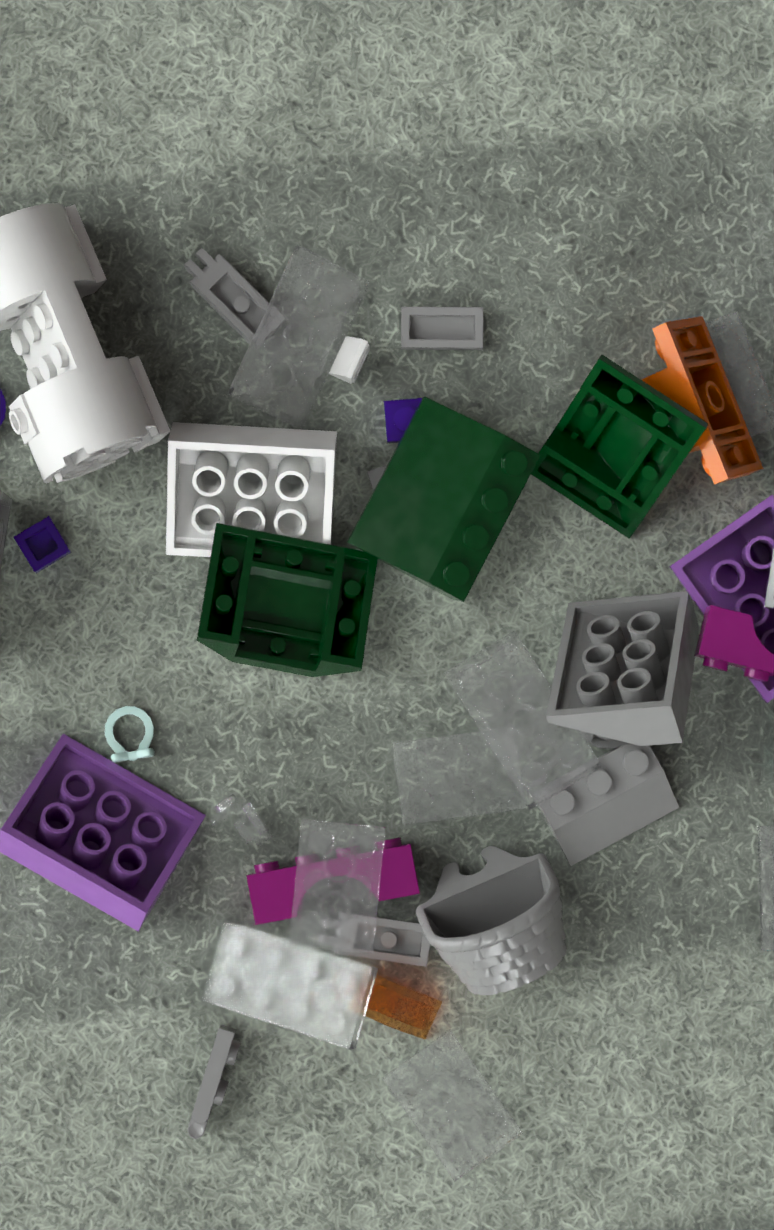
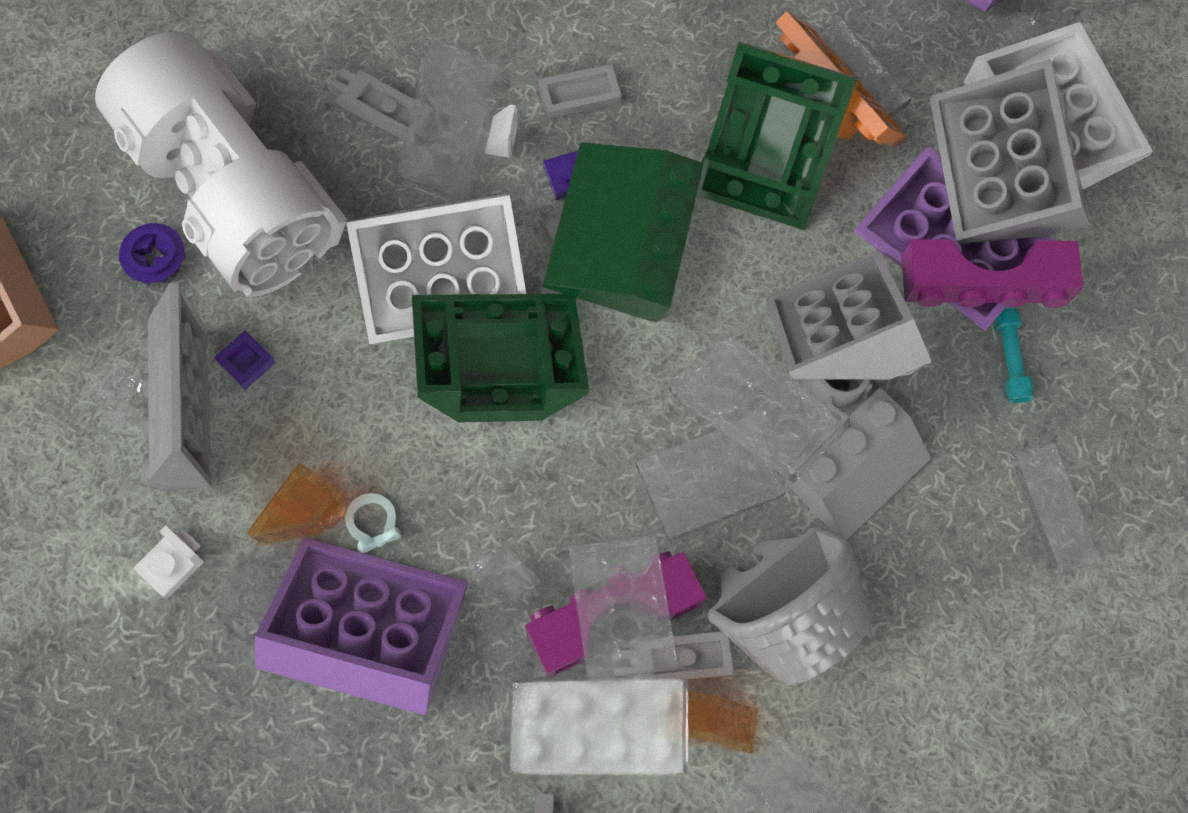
camera: 20 degrees left, 15 degrees down
none -> clear orange slope [246,463,346,546]

